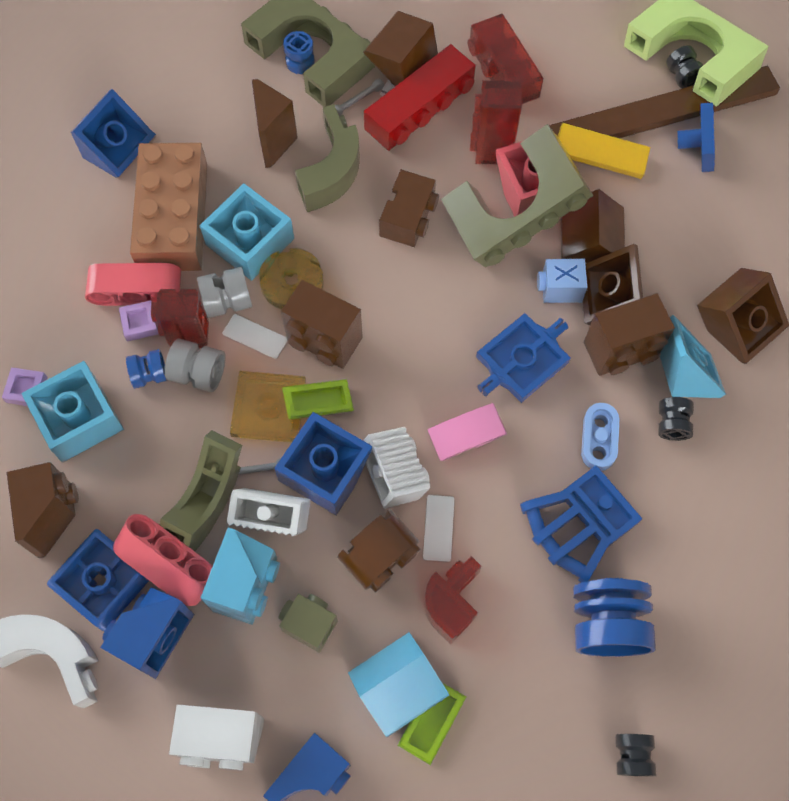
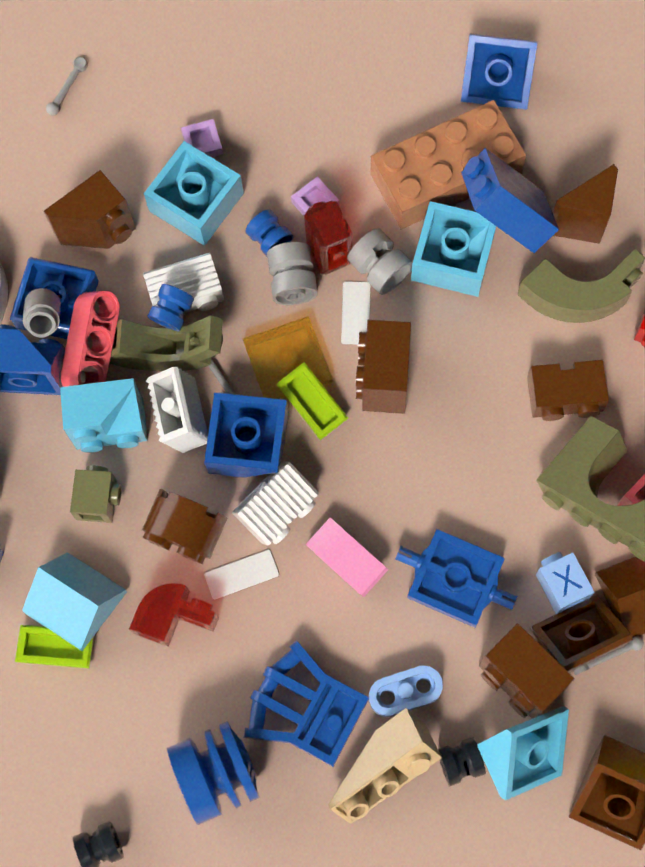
camera: 70 degrees right, 5 degrees up
coral beam [85,263,181,306] -> none
clear yellow plate [259,248,324,309] -> none
none -> light grey brick [23,288,61,338]
none -> white brick [143,252,224,316]
none -> blue wheel [147,284,194,332]
none -> tan slope [328,708,442,824]
none -> blue brick [461,148,559,253]

